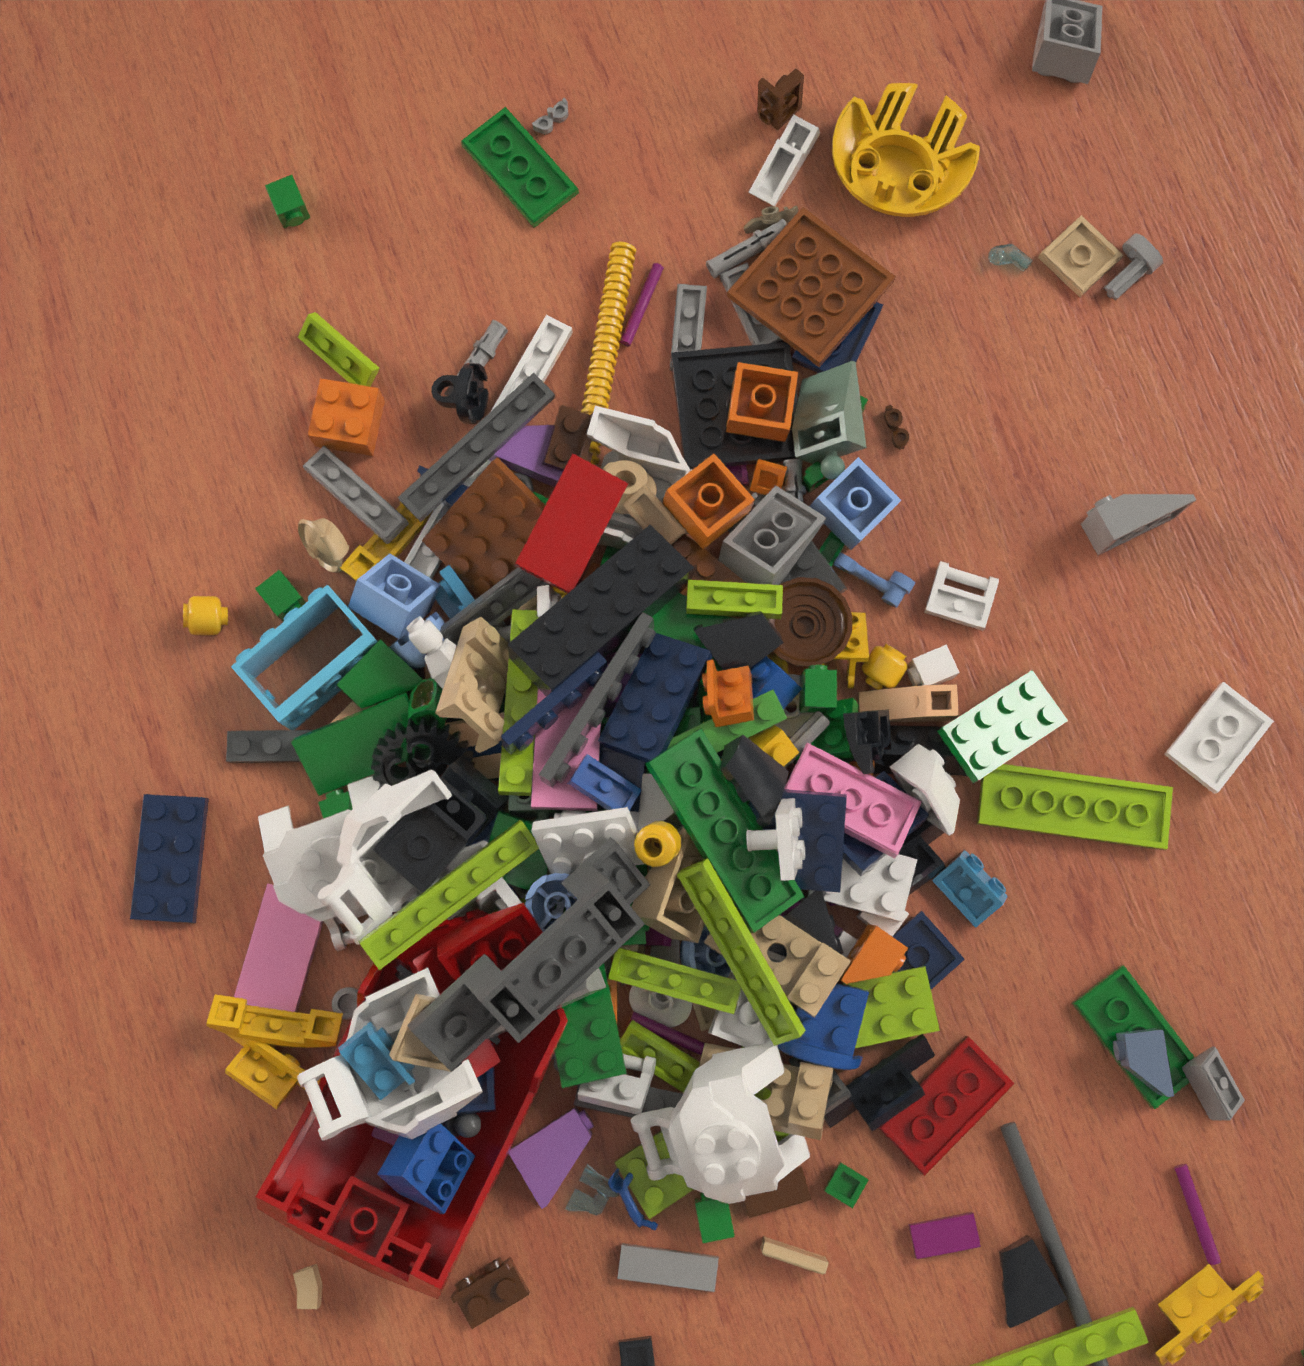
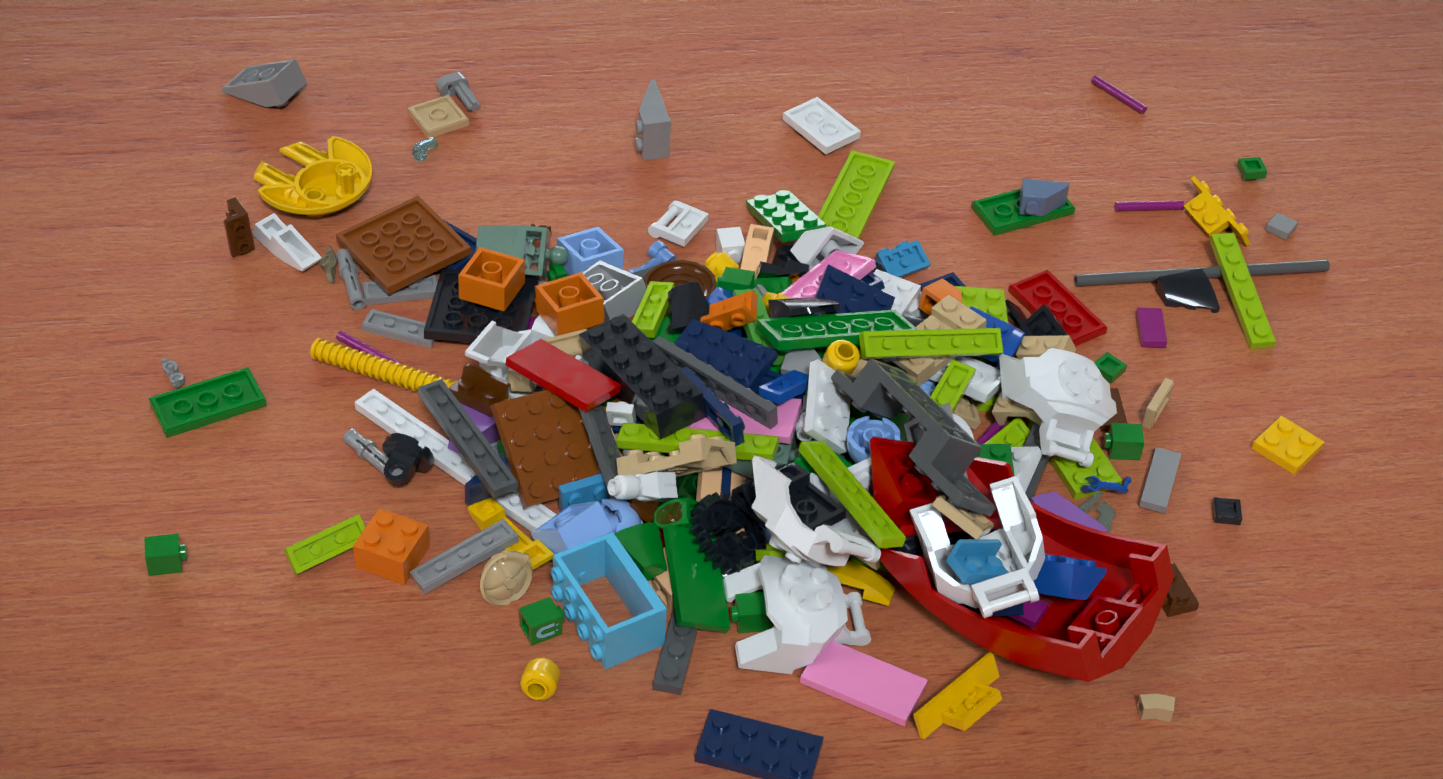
camera: 85 degrees left, 35 degrees down
yellow slope [206,994,343,1048] -> none
light grey tile [332,987,358,1020] -> none
white plate [747,798,805,881] -> none
light grey slope [1182,1047,1245,1120] -> none

